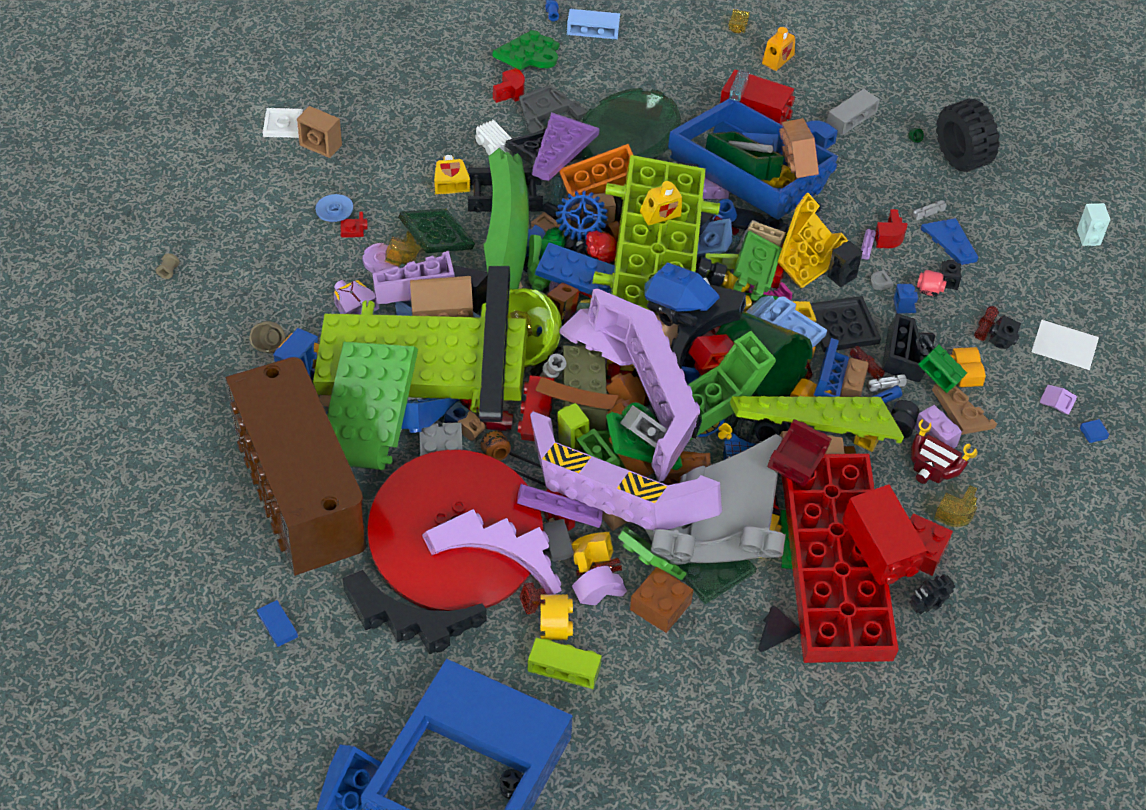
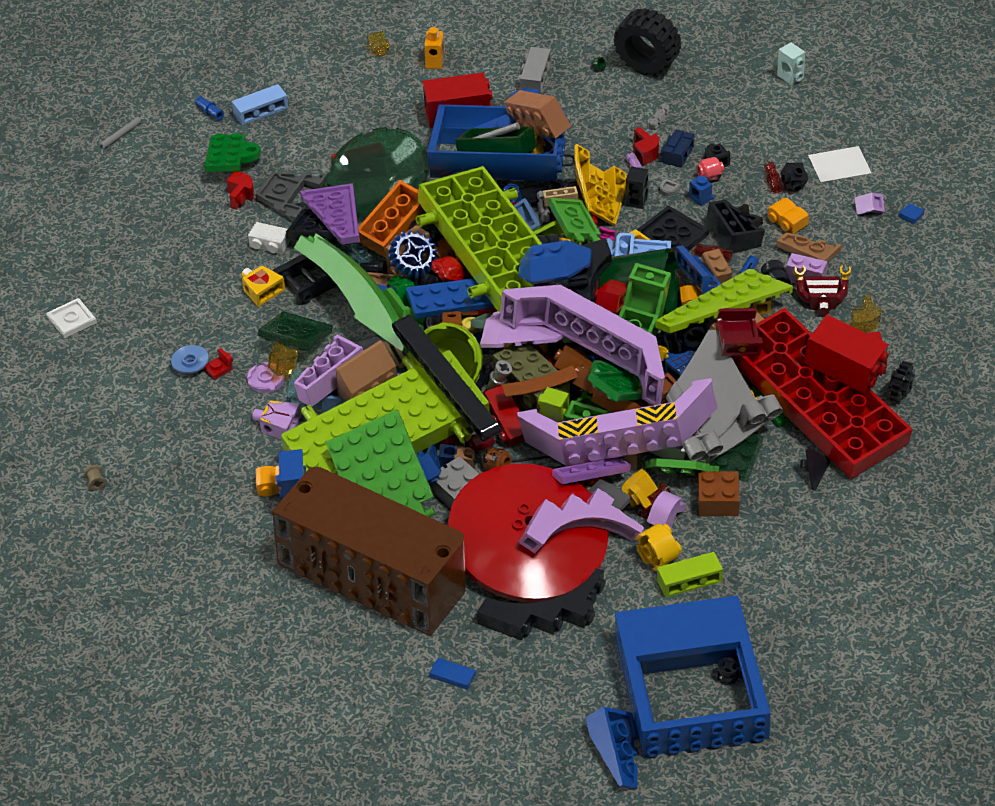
camera: 30 degrees left, 5 degrees down
dark tan hair [249,321,285,353] -> none
medium nougat brick [297,106,342,158] -> none
clear red tile [519,582,546,614] -> none
light grey brick [621,405,668,448] -> none
yellow torso [640,181,682,226] -> none
clear light blue piece [729,70,750,101] -> none
light grey axle [867,374,907,392] -> none
green brick [918,344,967,393] -> none
blue wing [921,218,979,265] -> none
none -> dark blue brick [660,129,695,168]

